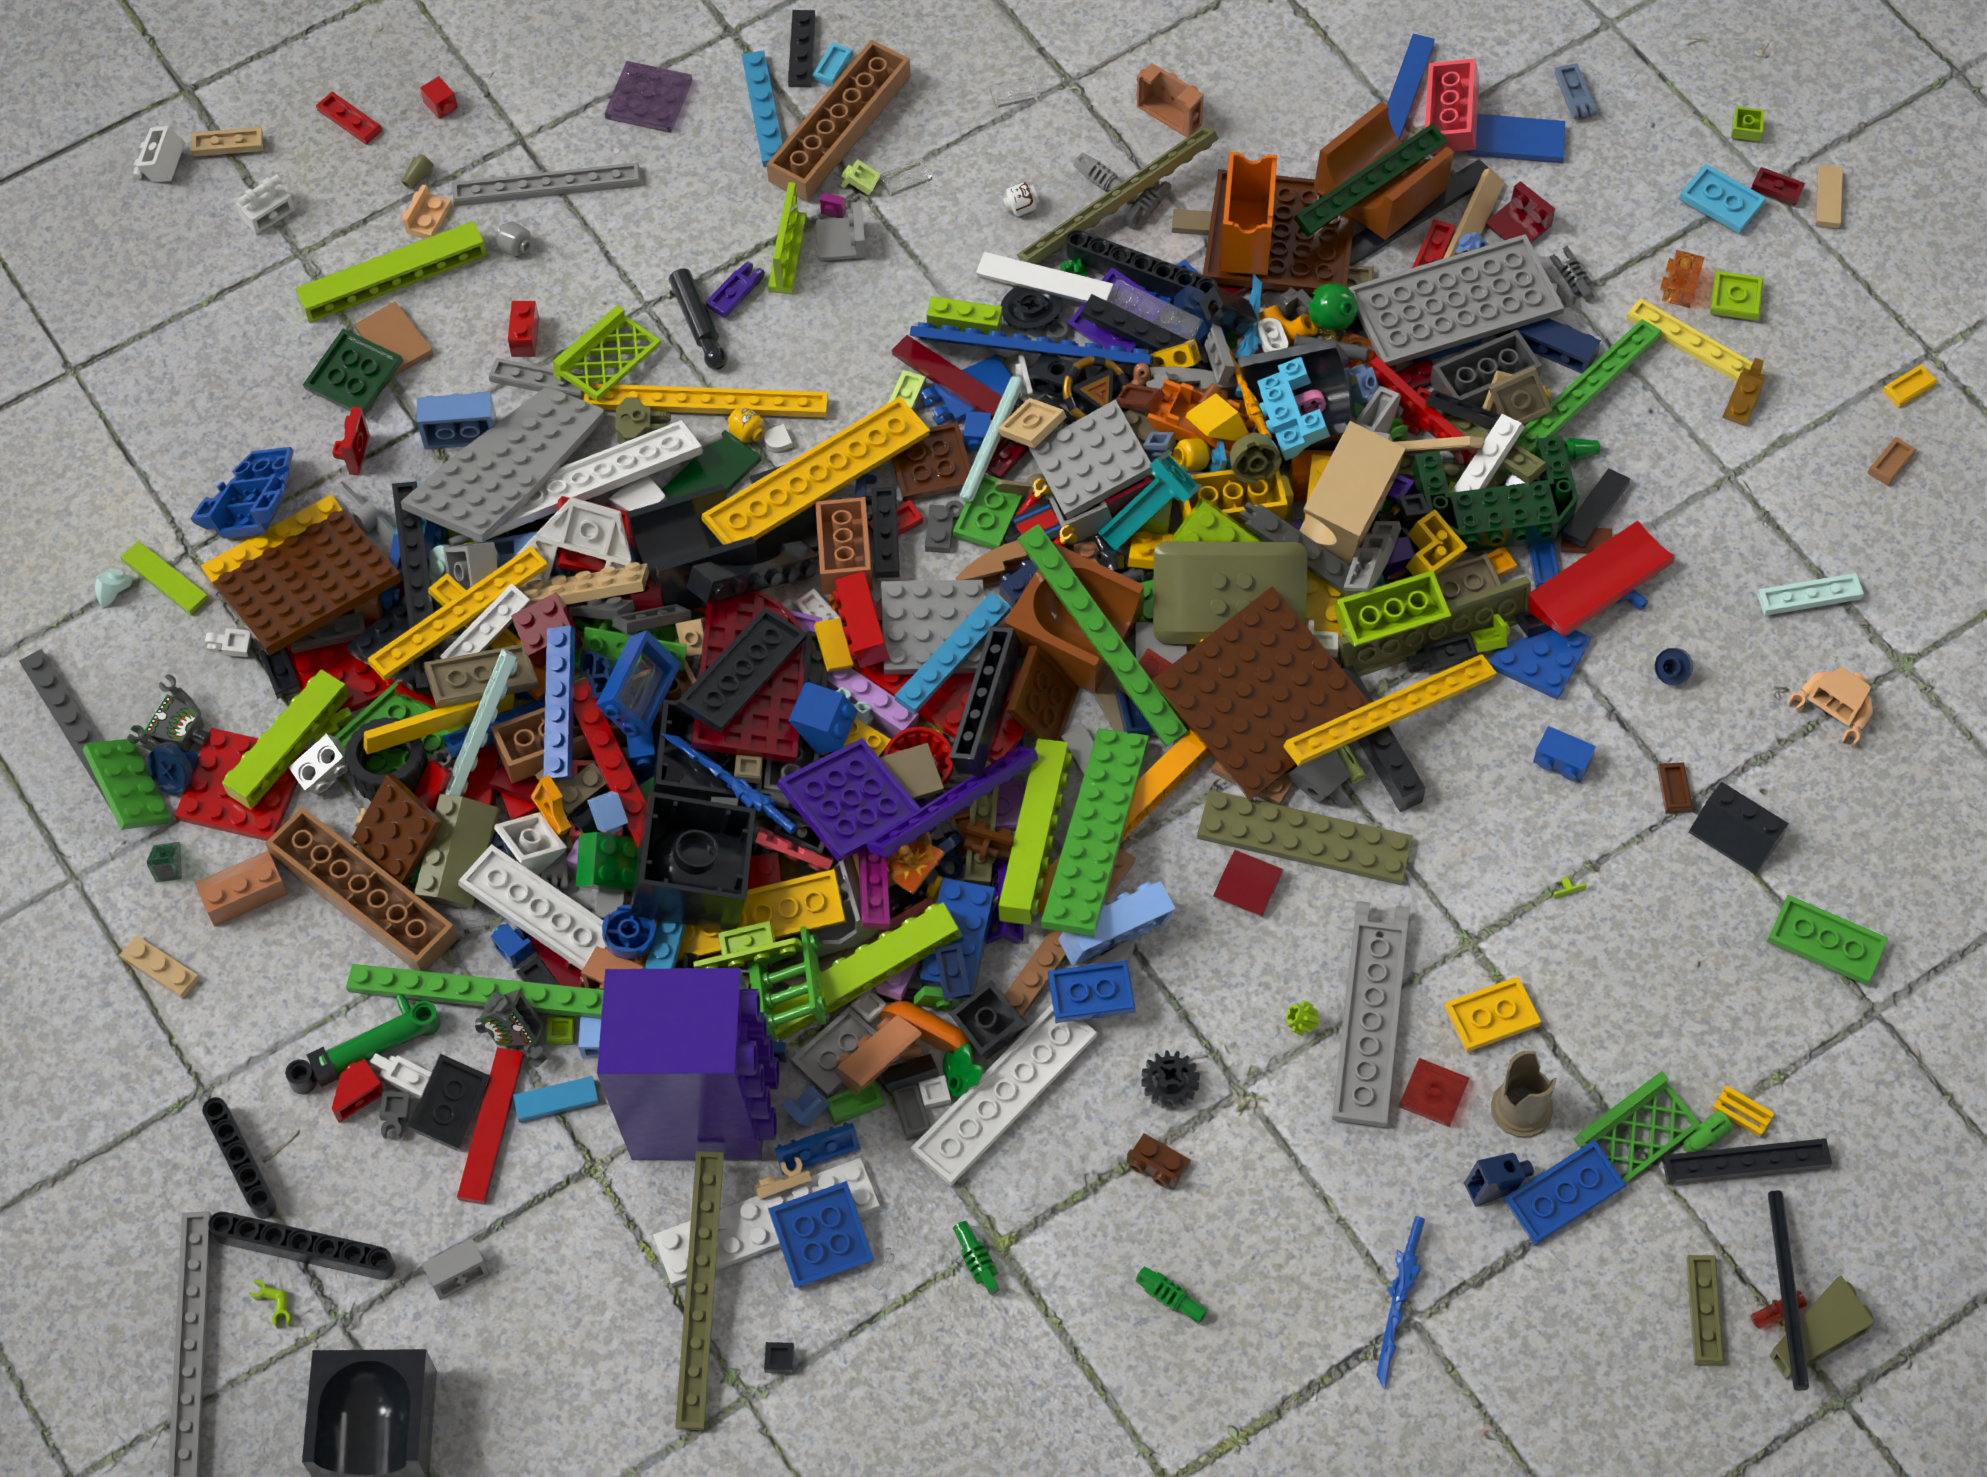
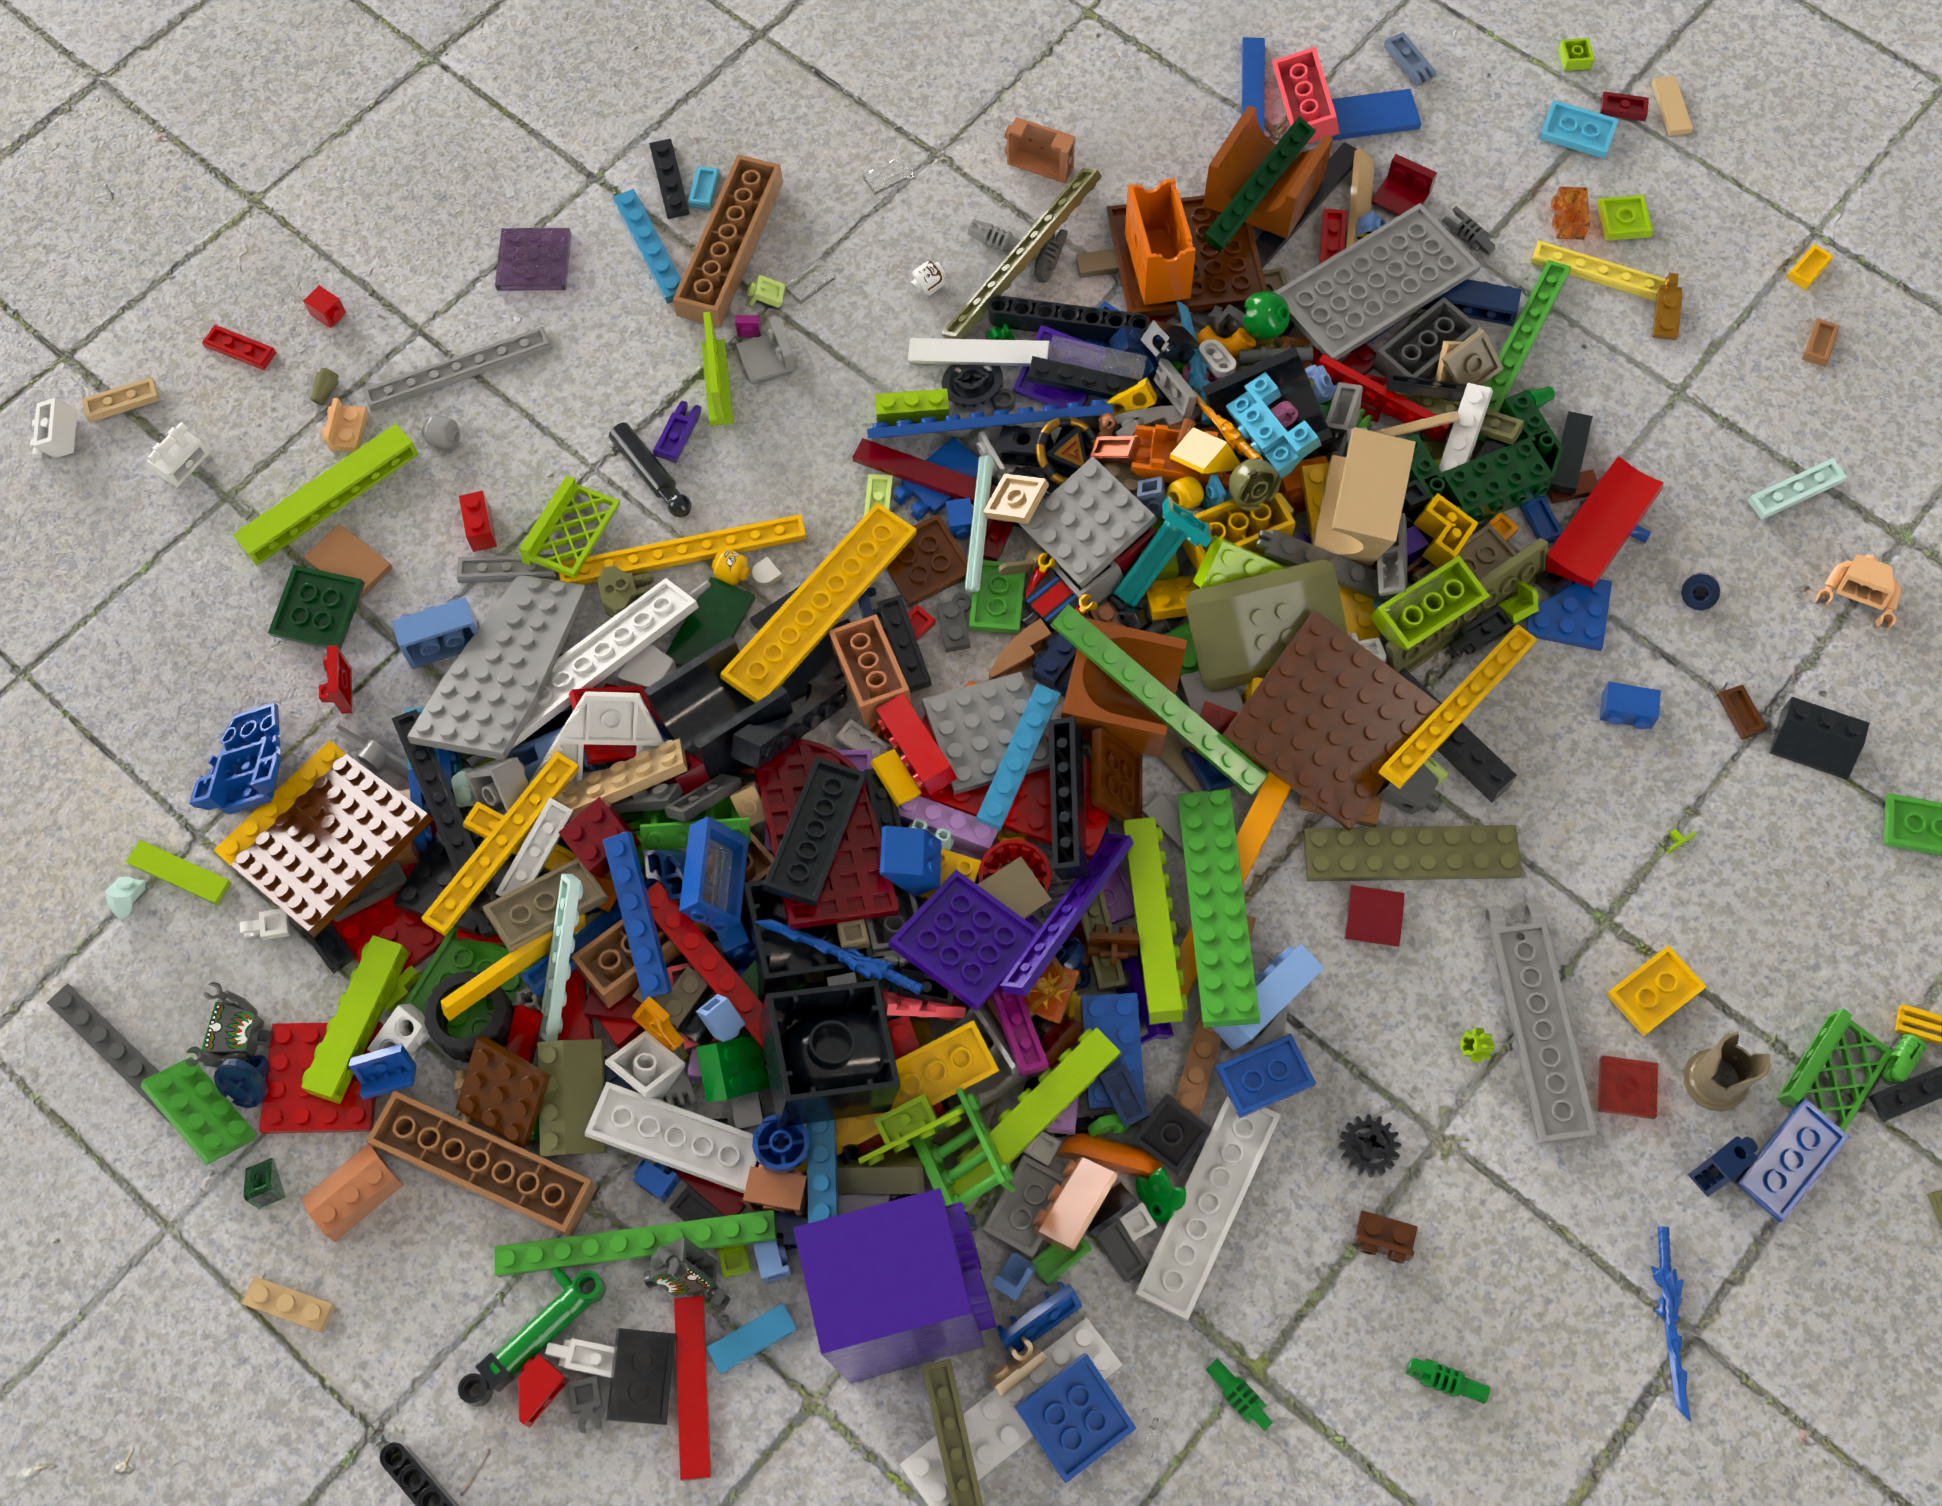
camera: 15 degrees left, 5 degrees up
none -> blue bracket [349,1044,417,1100]

